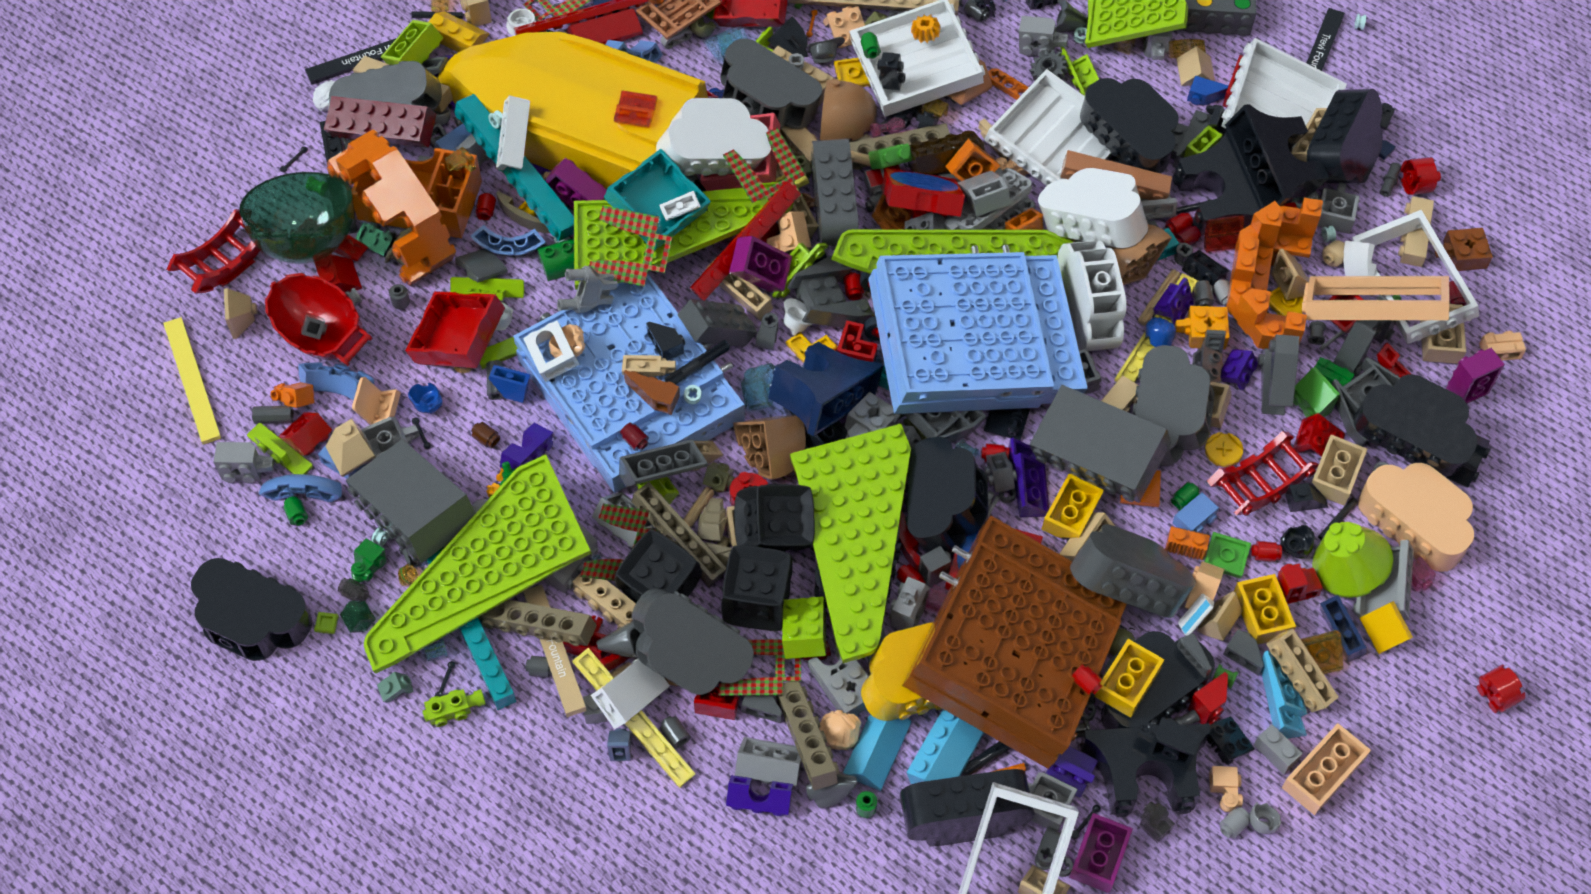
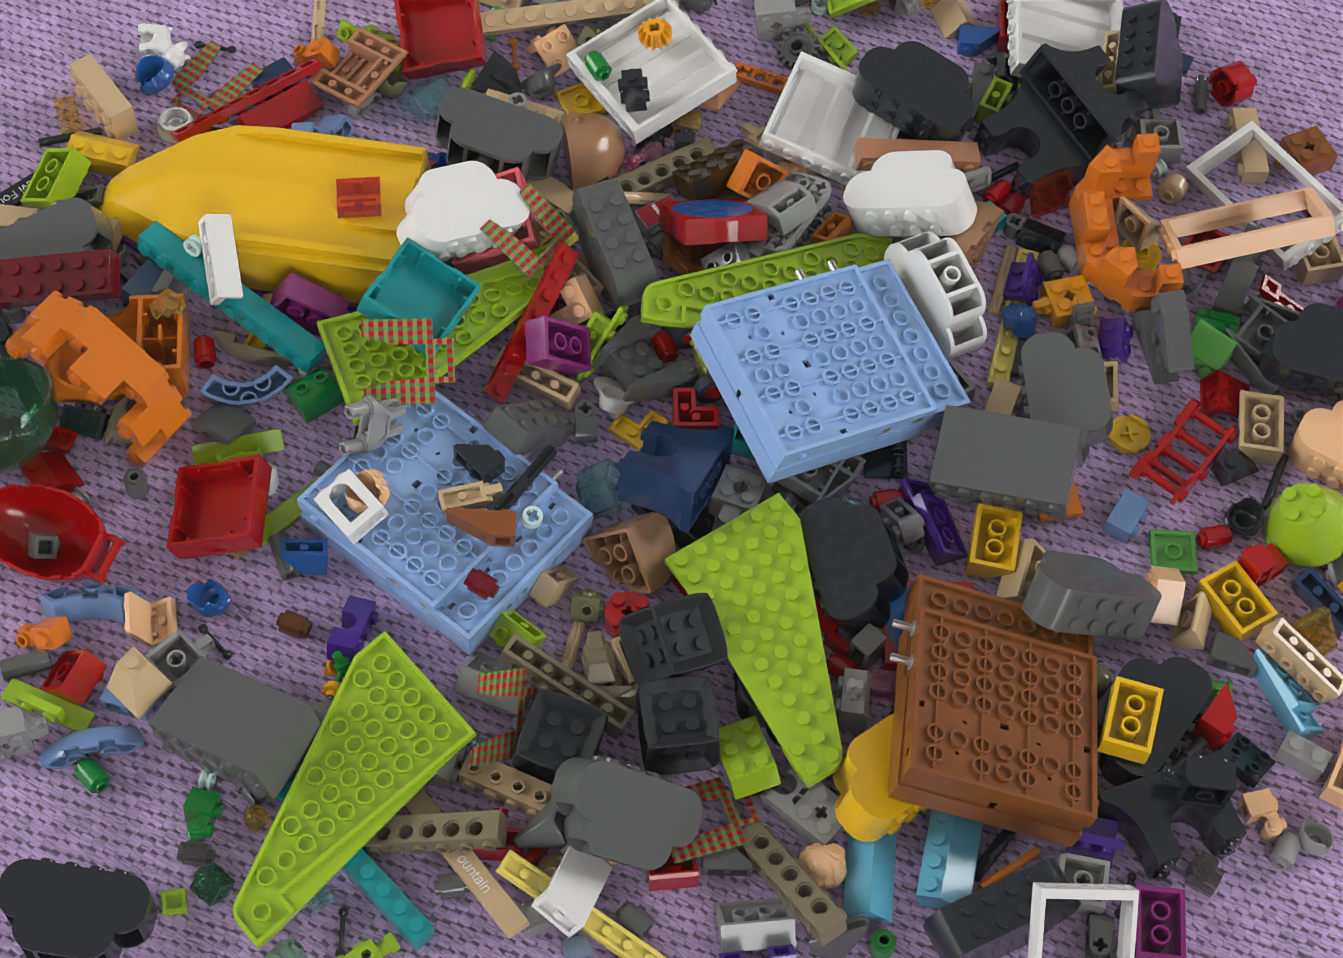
camera: 20 degrees left, 0 degrees up
dark grey slope [619,439,708,487] -> none
white slope [659,191,701,221] -> none
bright green brick [869,143,912,169] -> none
red brick [1071,664,1103,695] -> none
orange brick [1165,526,1210,561] -> none
green brick [1171,482,1200,510] -> none
dark grey slope [1177,633,1212,678] -> none
white slope [1178,594,1214,636] -> none
white slope [1343,241,1377,276] -> none

